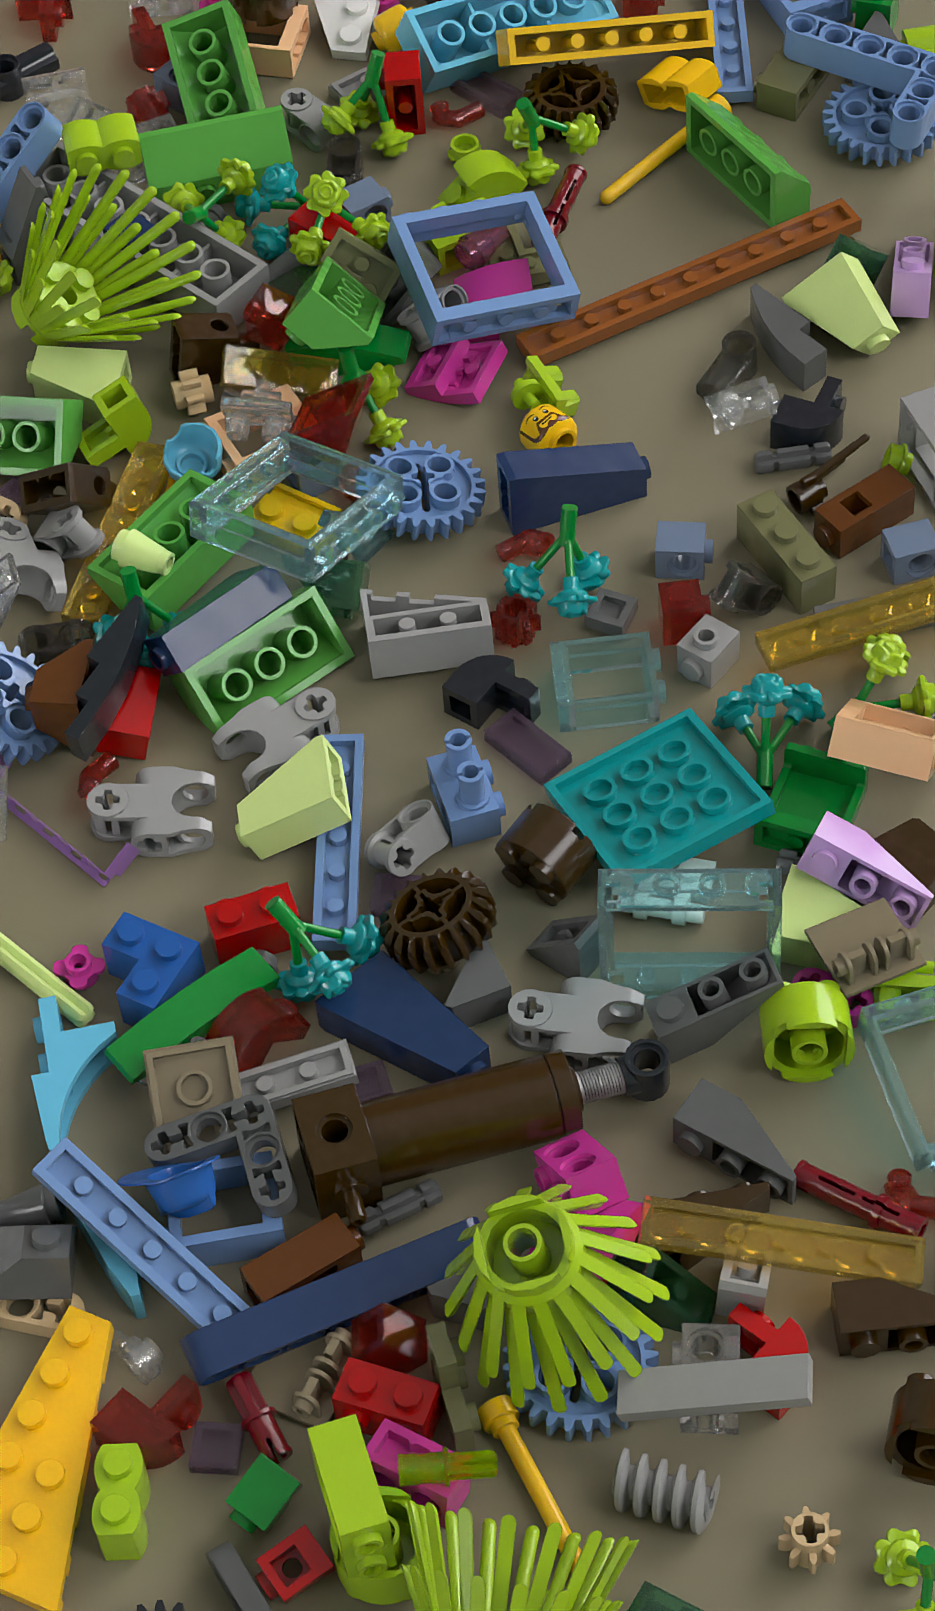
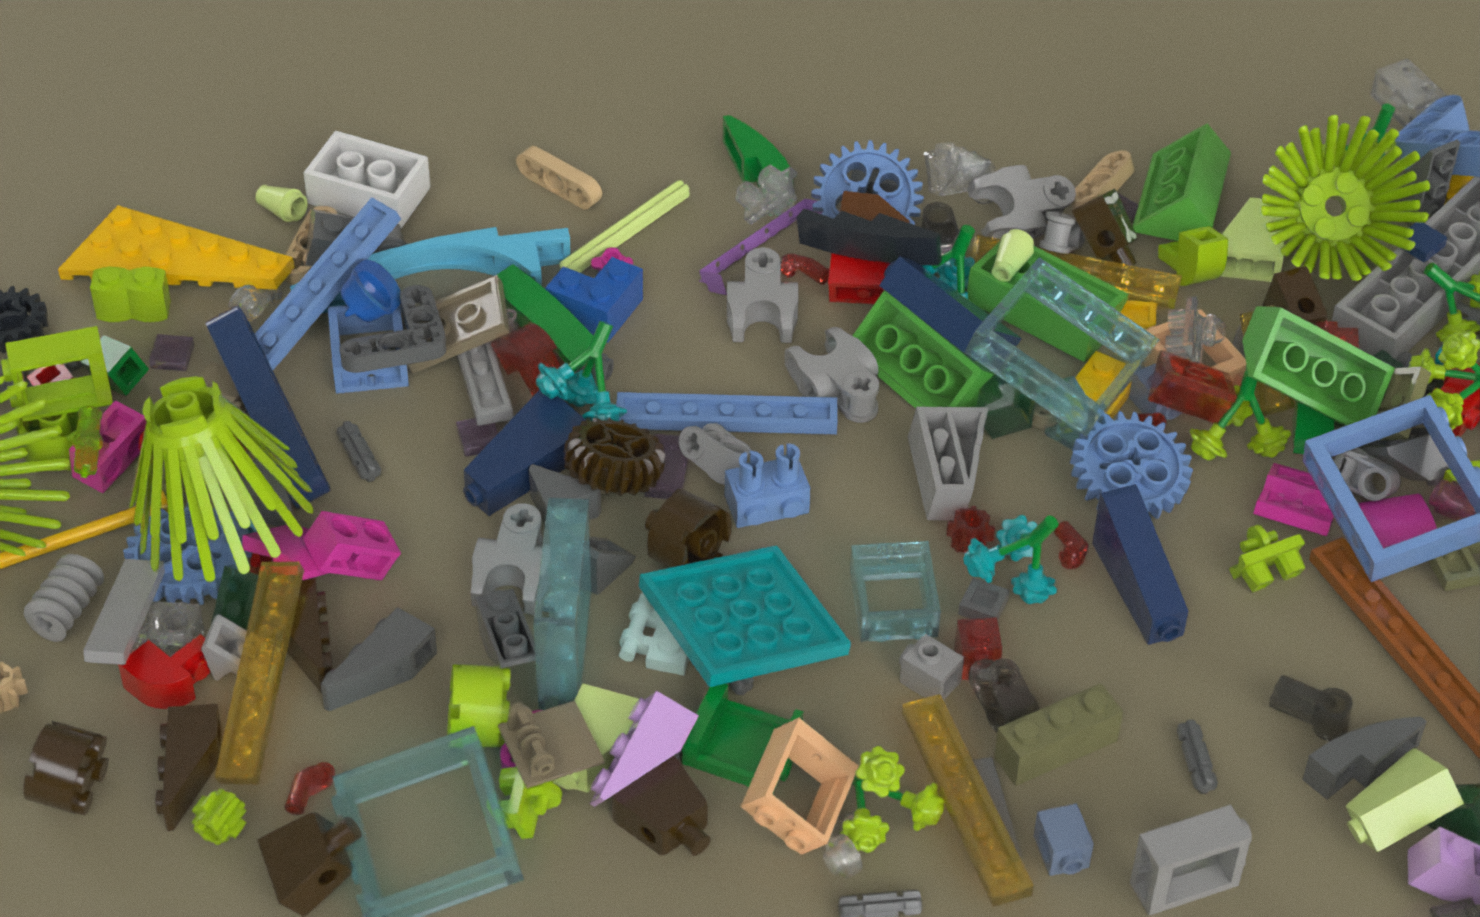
camera: 85 degrees right, 5 degrees down
clear red brick [89,1374,203,1470] -> none
medium azure hair [163,422,223,481] -> none
tan gear [170,368,215,416] -> none
red brick [204,882,302,965] -> none
dark red axle [226,1371,293,1464] -> none
yellowish green slope [235,734,352,860] -> none
reddish brown brick [239,1212,365,1306] -> none
dark brown piece [291,1038,670,1226] -> none
black brick [442,655,541,730] -> none
clear purple tile [483,708,572,786] -> none
yellow head [519,404,578,450] -> none
sand blue brick [655,521,714,580] -> none
clear hips [704,376,780,434] -> none
teal plant [712,673,826,790] -> none
black brick [770,376,847,450] -> none
dark brown plant [786,434,870,517] -> none
dark red pin [793,1159,929,1246] -> none
reddish brown brick [813,464,915,559] -> none

